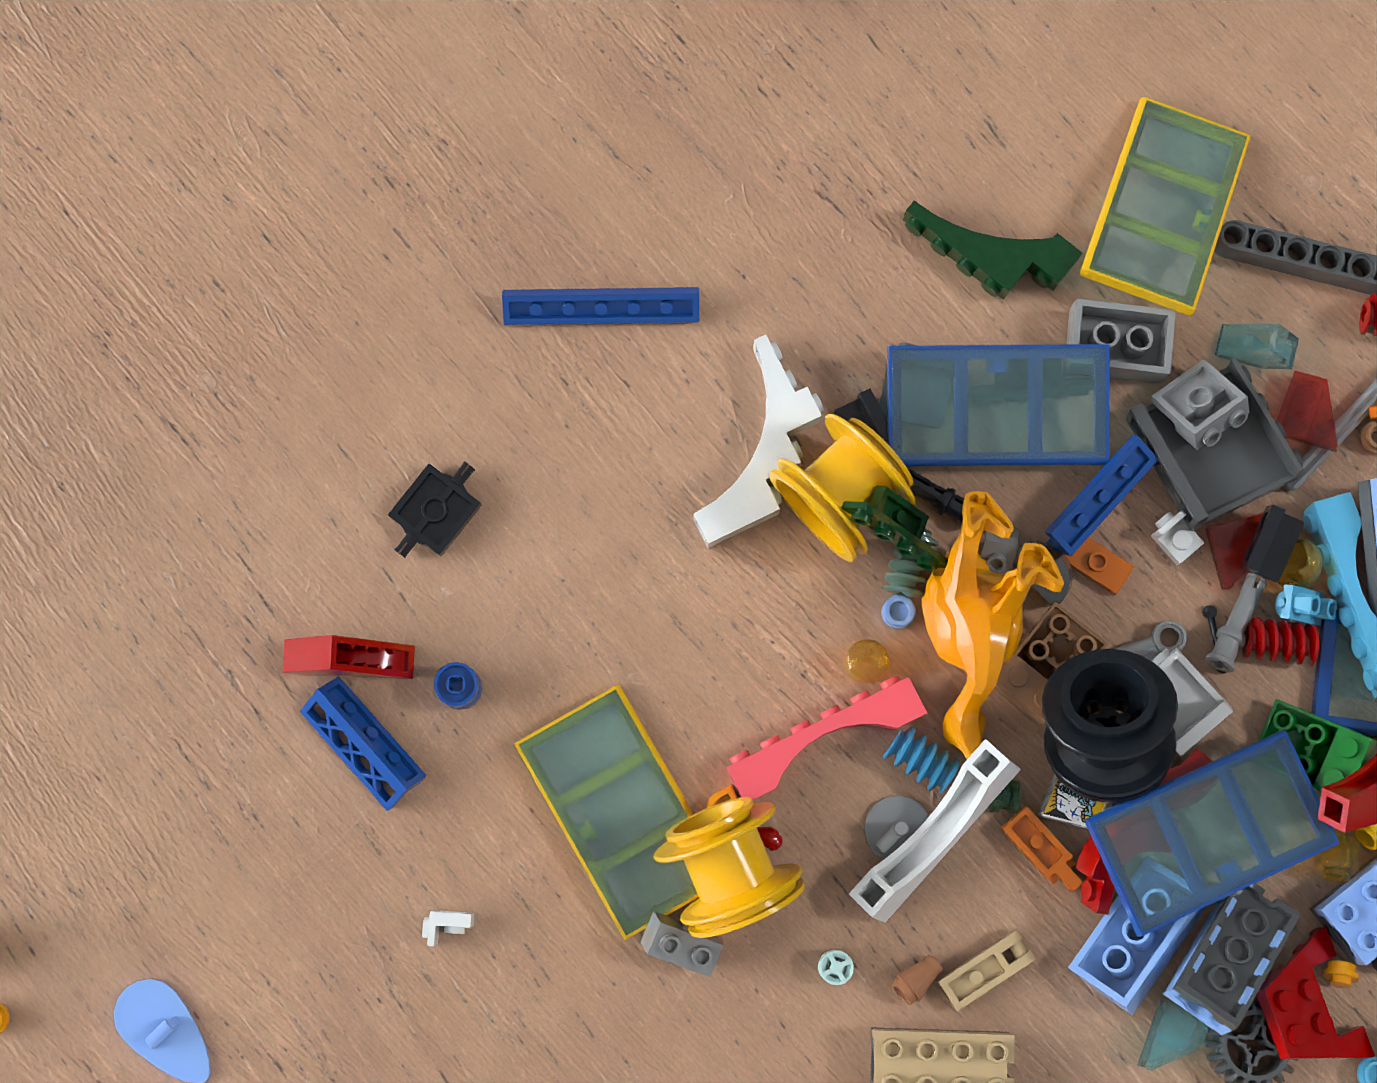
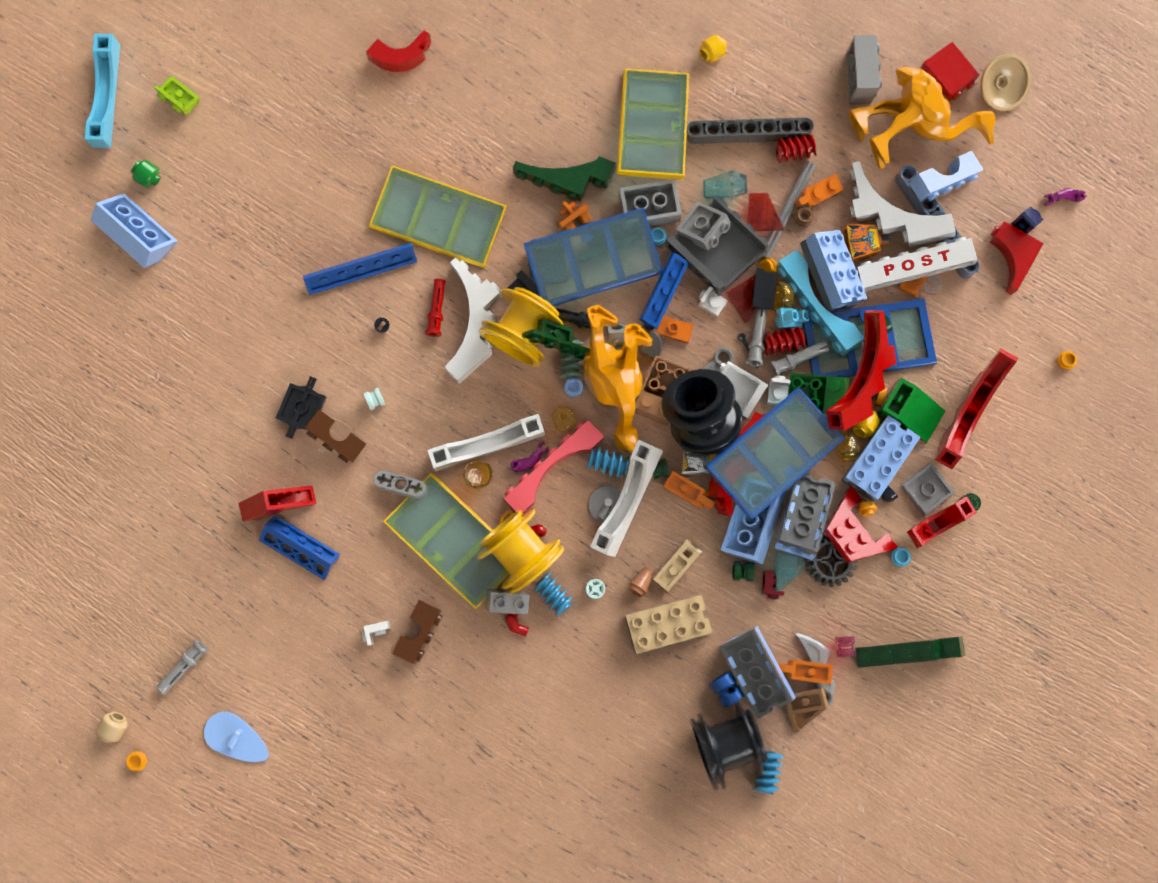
camera: 20 degrees left, 0 degrees up
blue wheel [434,662,482,710] -> none
none -> light blue slope [91,194,177,268]
none -> green head [131,160,161,188]
none -> light grey pin [156,640,209,695]
none -> reddish brown arch [305,410,366,463]
none -> light aqua wheel [364,387,385,411]
none -> clear light blue door [369,165,507,268]
none -> black hinge [374,317,390,333]
none -> light grey beam [374,471,428,500]
none -> reddish brown arch [392,600,443,664]
none -> red pin [425,279,446,337]
none -> white arch [428,414,545,471]
none -> clear yellow hair [462,460,493,490]
none -> red arm [505,613,529,637]
none -> magenta arm [510,441,549,472]
none -> dark azure piece [534,572,575,616]
none -> orange hips [556,201,591,231]
none -> medium azure plate [651,227,667,246]
none -> yellow head [699,35,727,63]
none -> dark green wheel [732,561,755,582]
none -> light orange plate [759,258,777,273]
none -> dark red bracket [762,570,784,599]
none -> white bracket [767,376,791,405]
none -> light grey pin [771,340,829,376]

